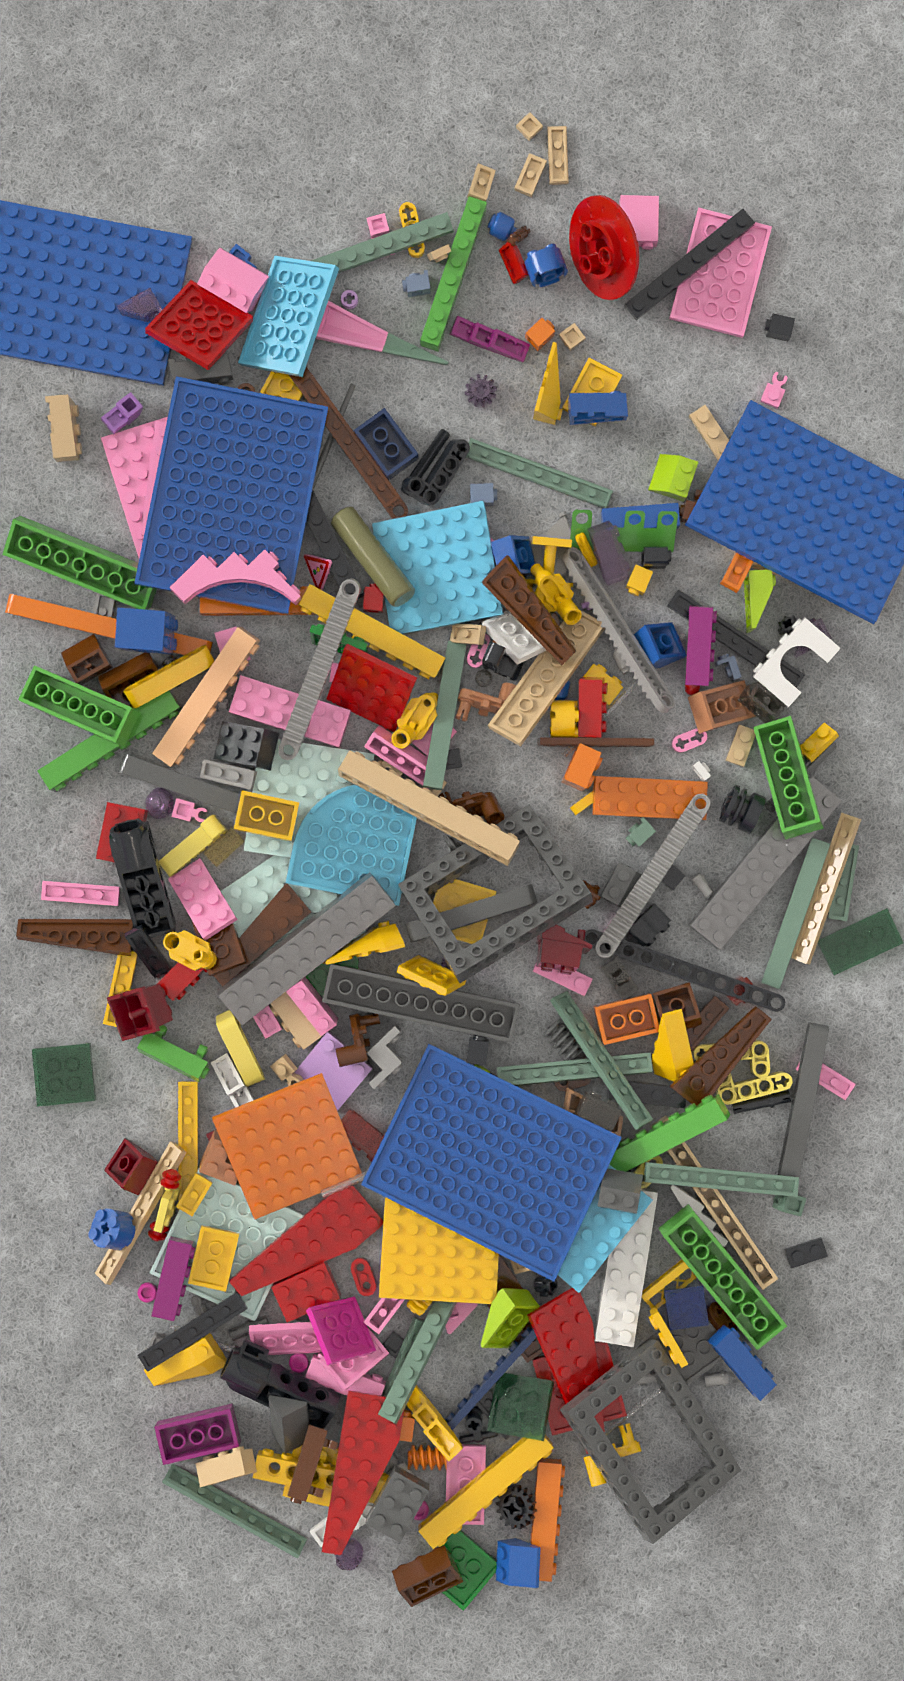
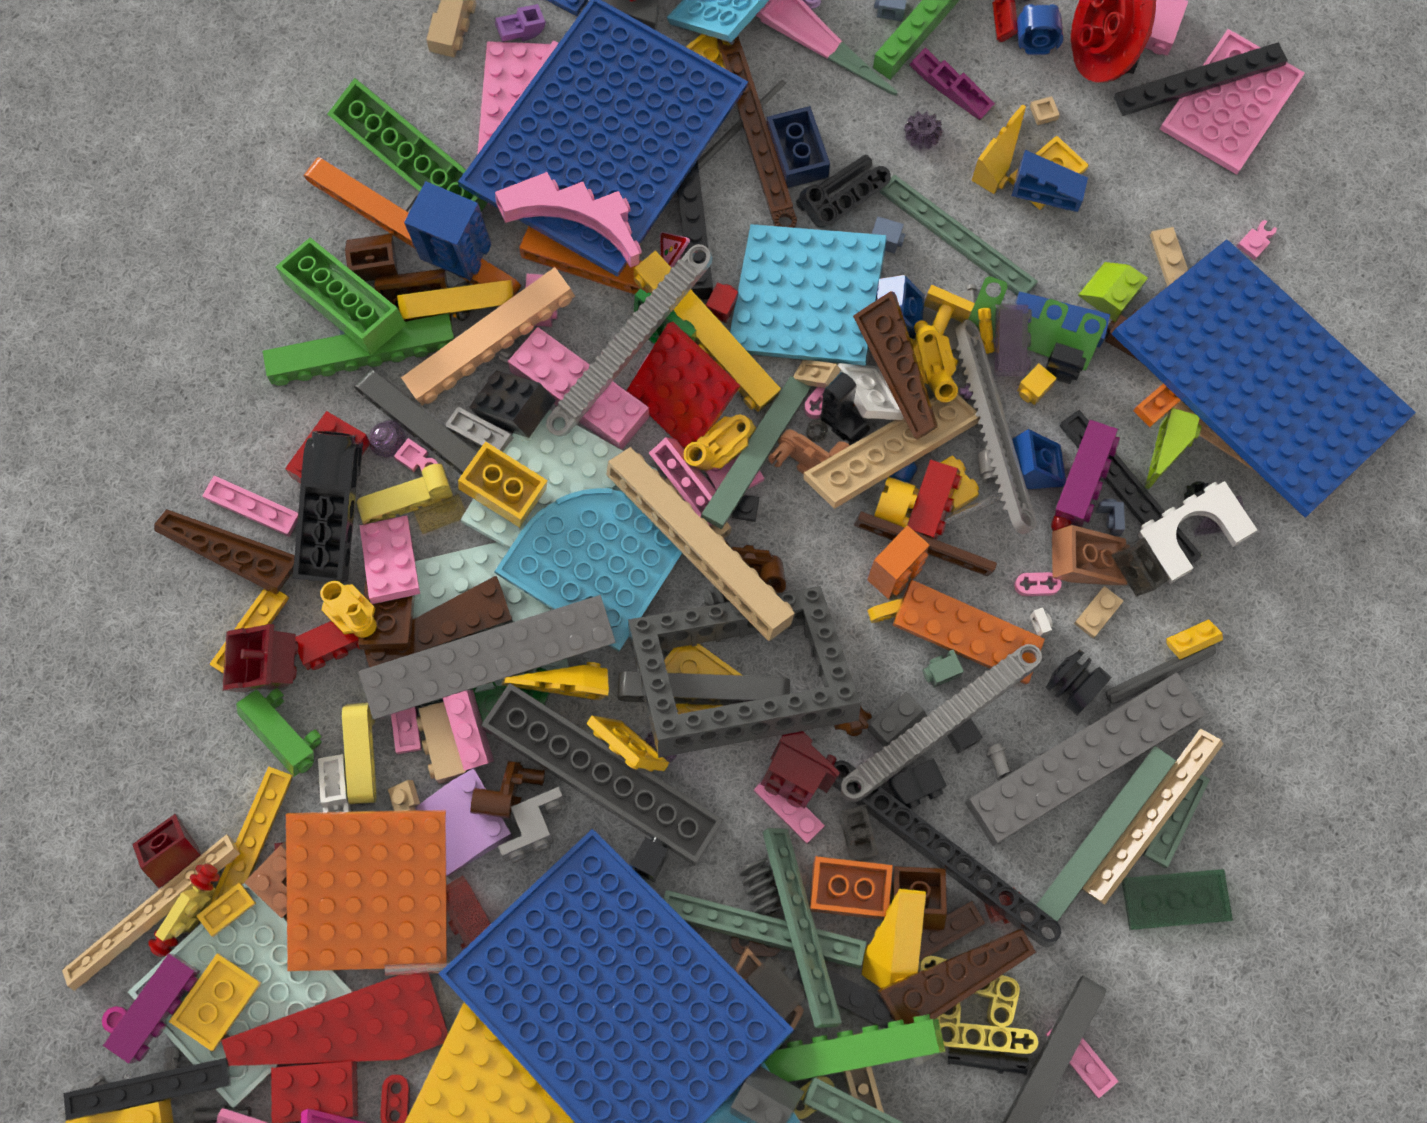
camera: 15 degrees right, 15 degrees down
clear green plate [32,1043,96,1107] -> none
blue brick [88,1209,135,1251] -> none
black tile [124,925,171,978] -> none
olive cylinder [331,507,415,607] -> none
orange brick [525,318,555,351] -> none
bright green brick [753,716,824,839] -> none
black brick [764,313,795,342] -> none

